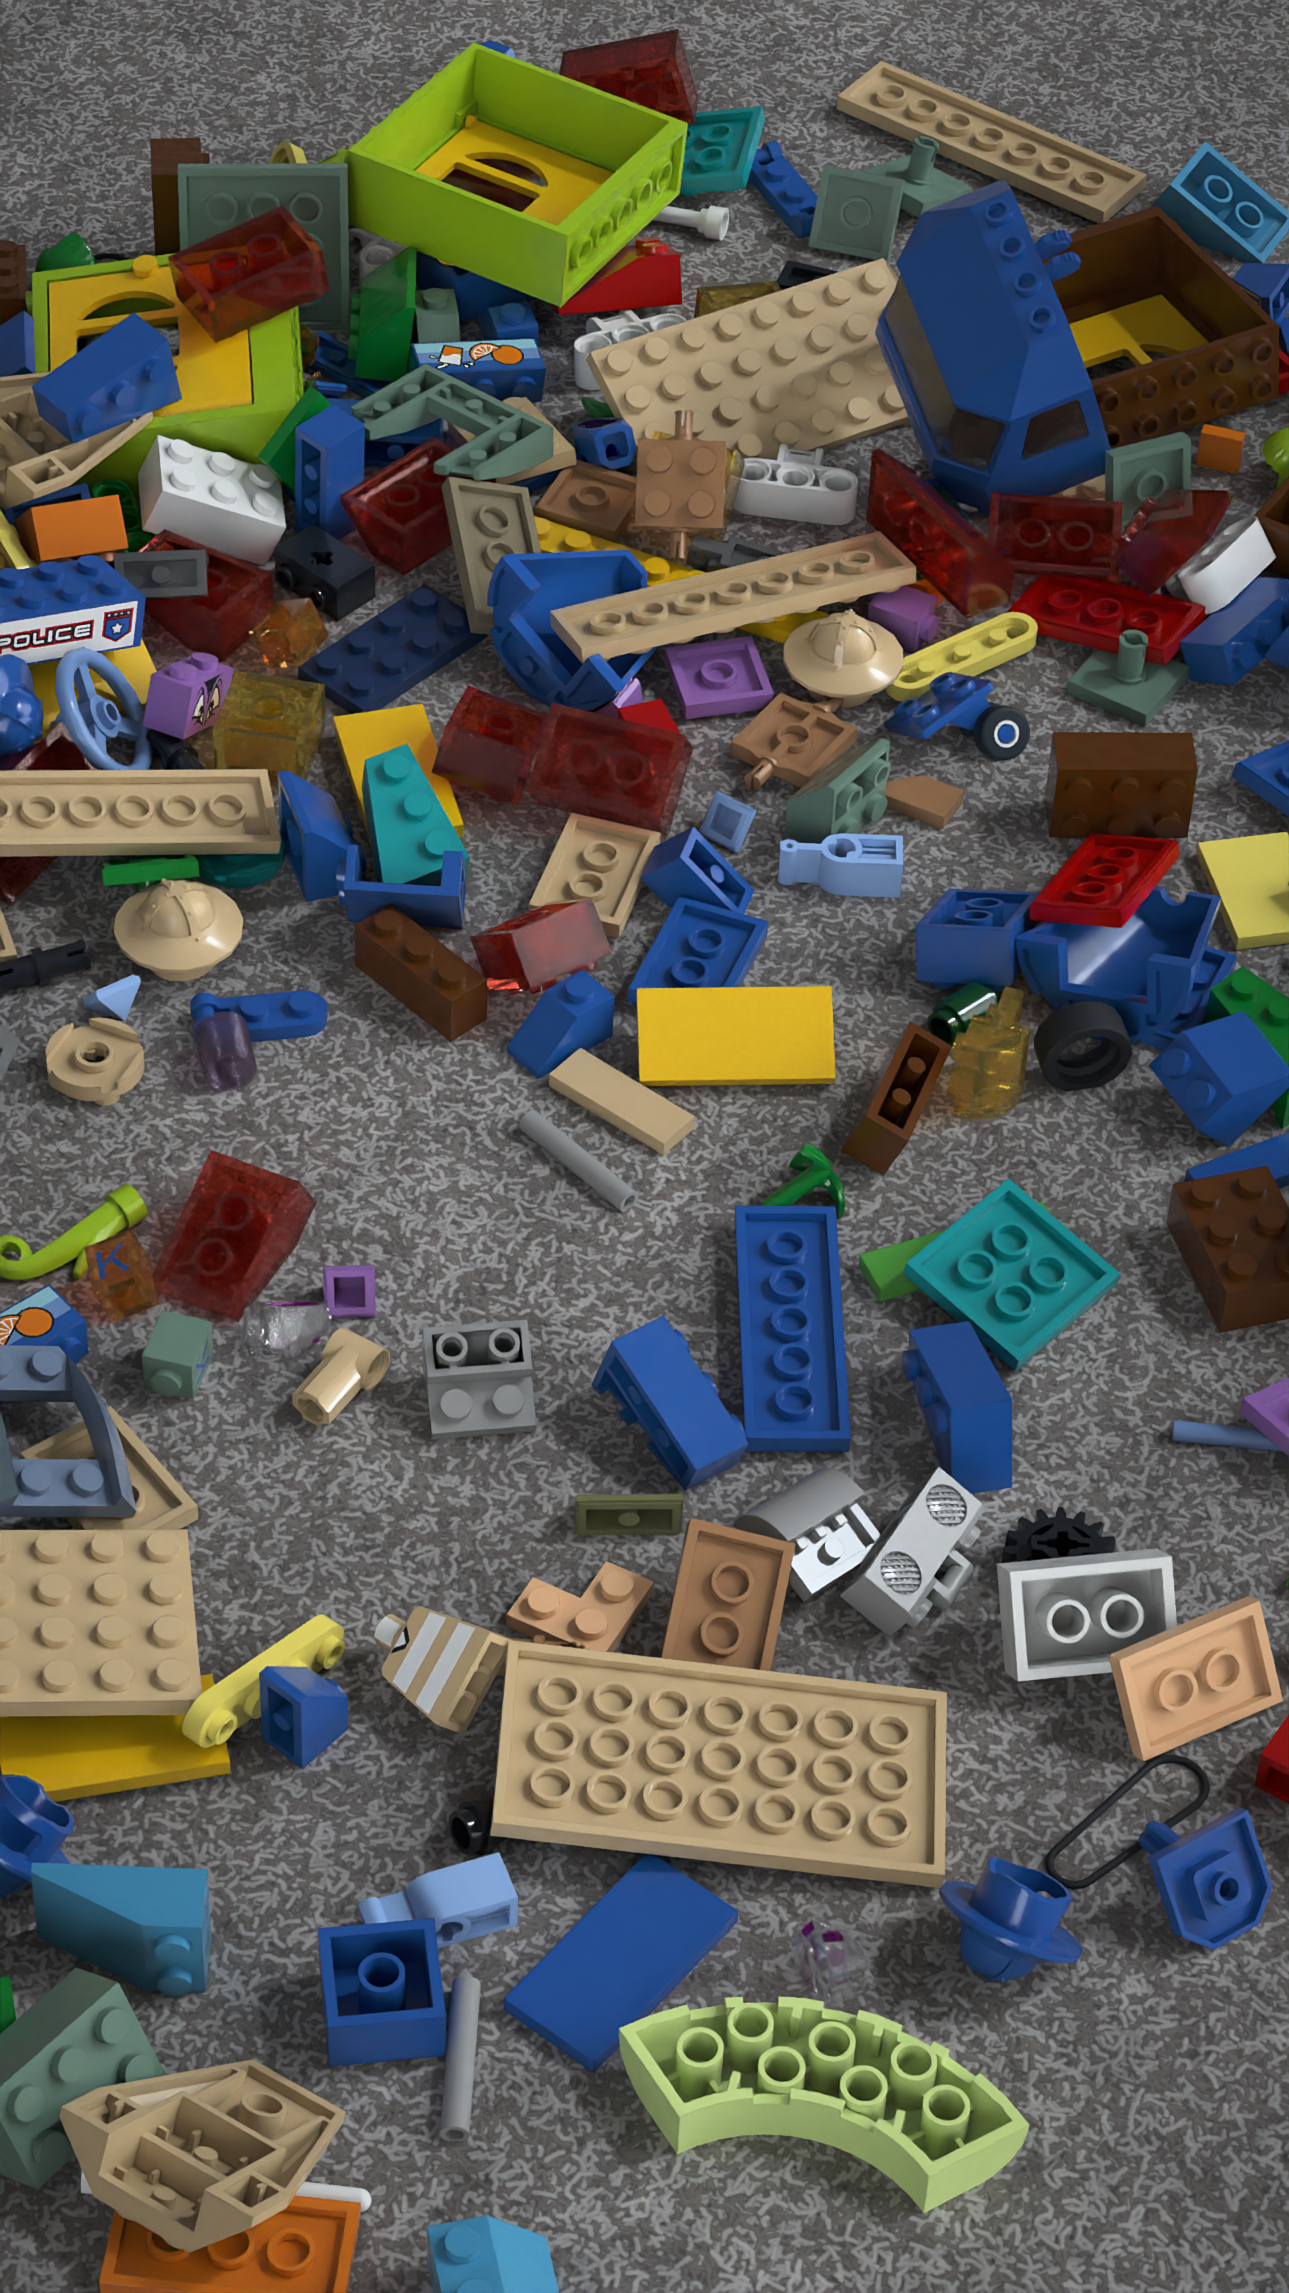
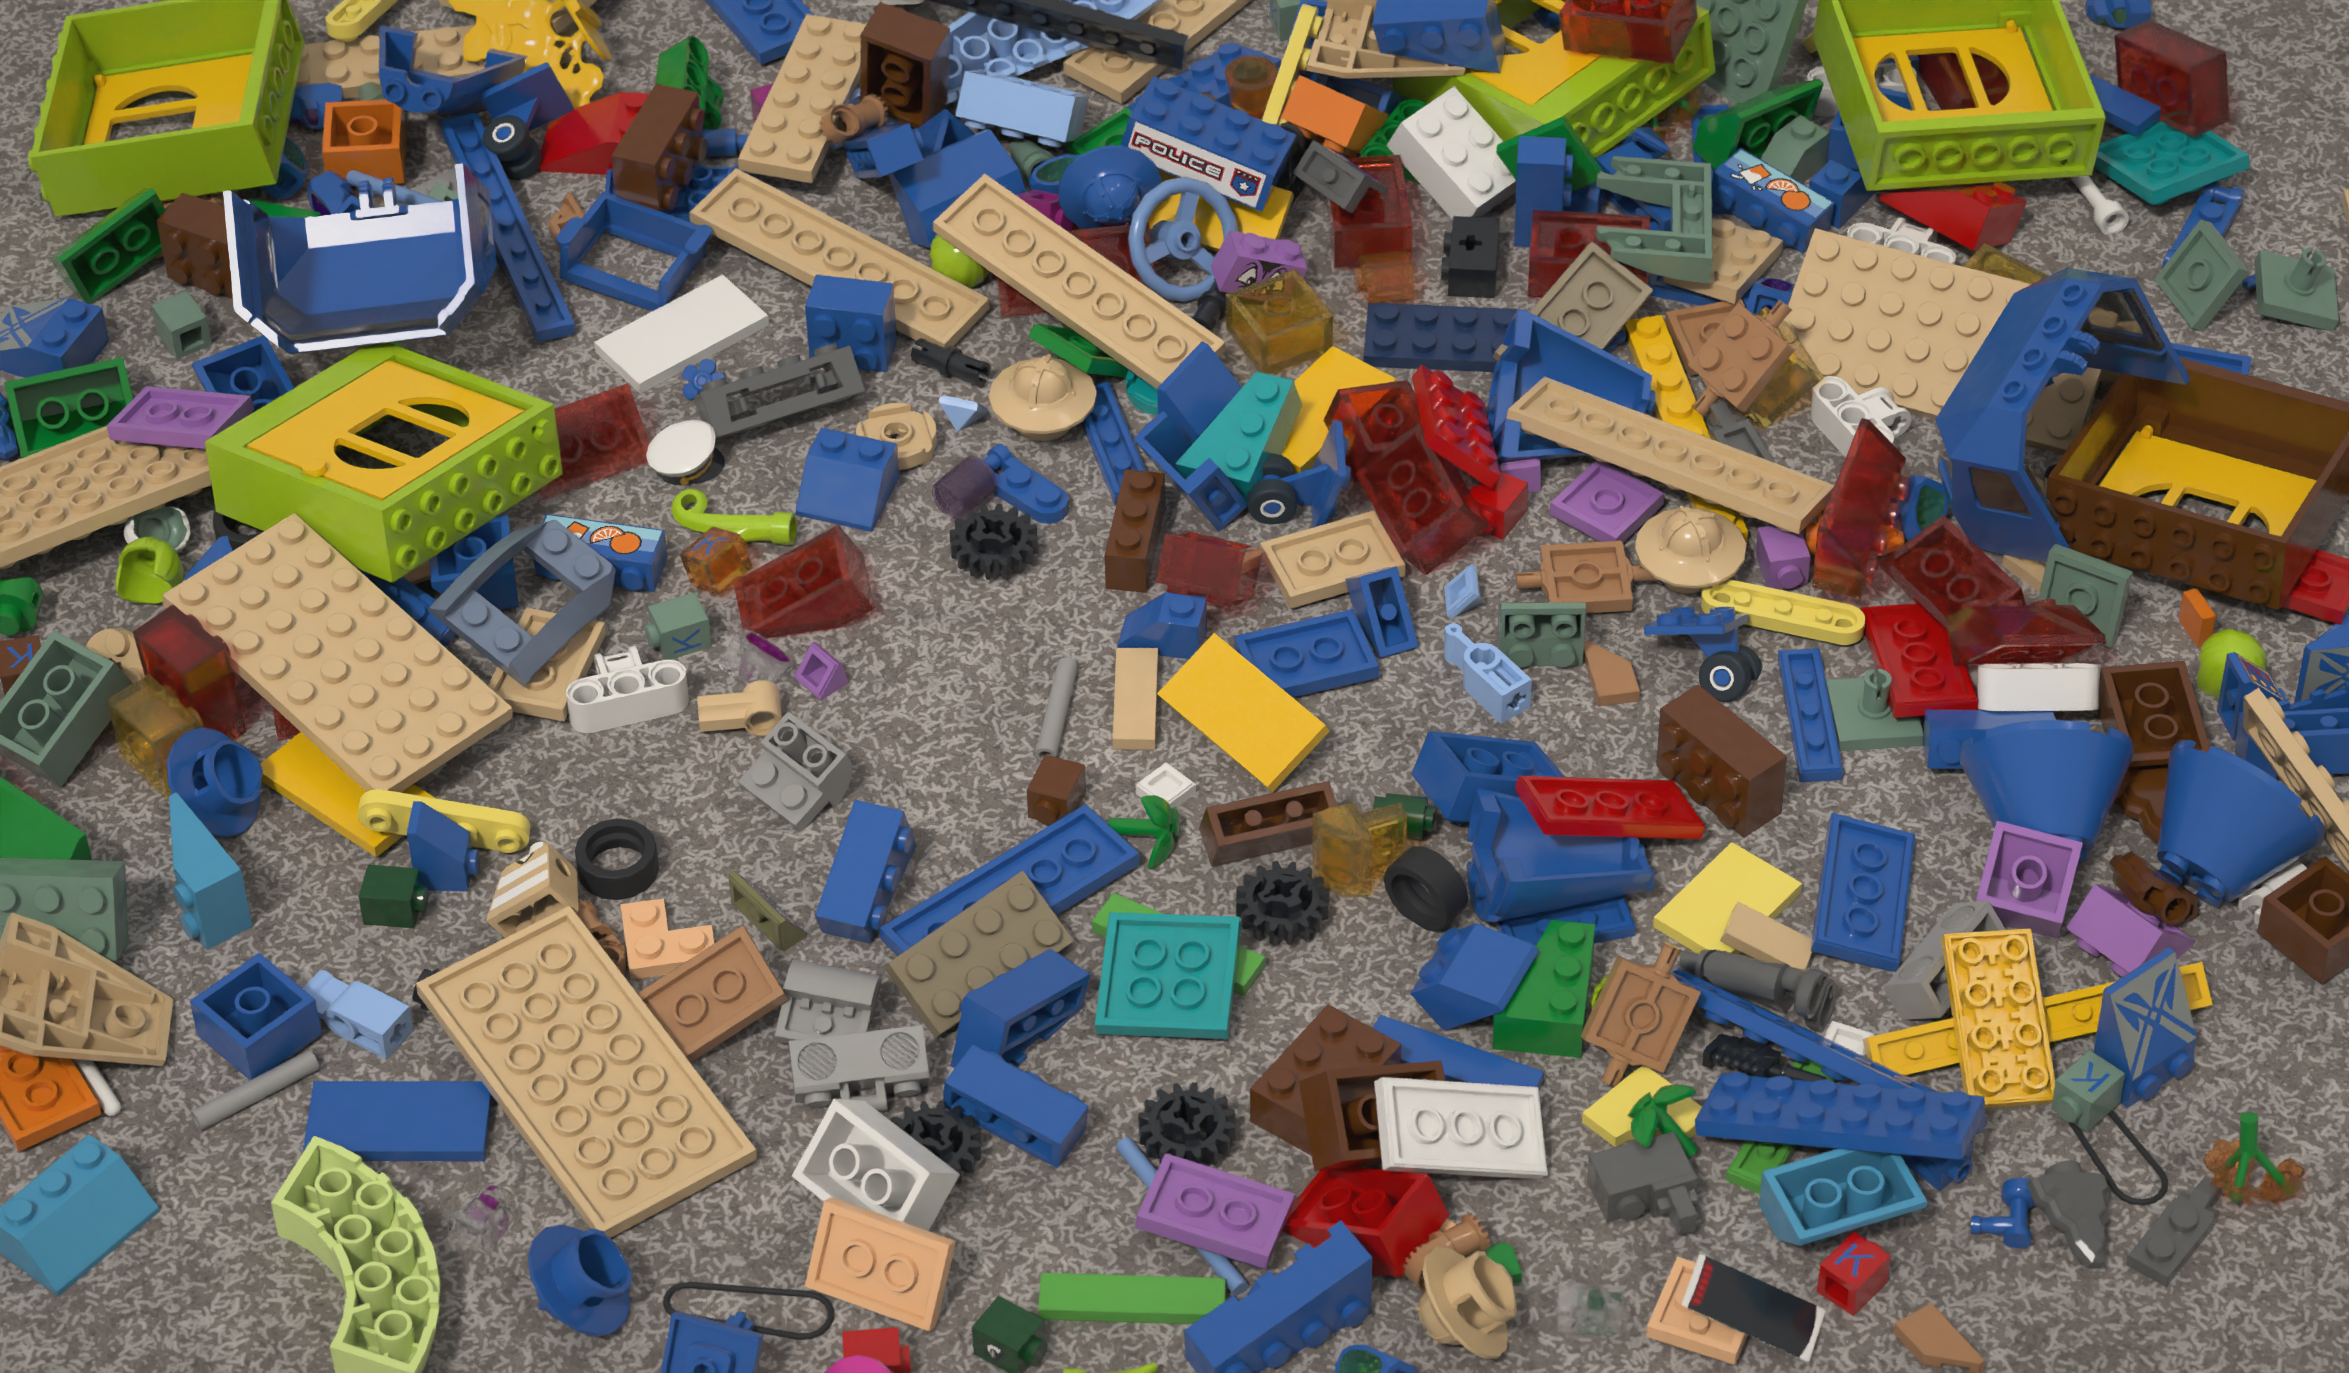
camera: 55 degrees right, 0 degrees up
none -> dark green brick [359,864,428,929]
none -> white piece [566,645,689,733]
none -> black tyre [575,818,659,900]
none -> blue slope [795,428,900,532]
none -> dark tan plate [884,870,1074,1038]
none -> blue brick [943,1044,1088,1168]
none -> black gear [949,503,1039,580]
none -> reddish brown brick [1027,754,1086,825]
none -> blue tile [1081,381,1146,505]
none -> white tile [1136,762,1196,808]
none -> black gear [1138,1083,1236,1166]
none -> black gear [1236,861,1330,945]
none -> blue plate [1247,420,1351,527]
none -> red plate [1412,365,1501,489]
none -> blue tile [1777,648,1843,782]

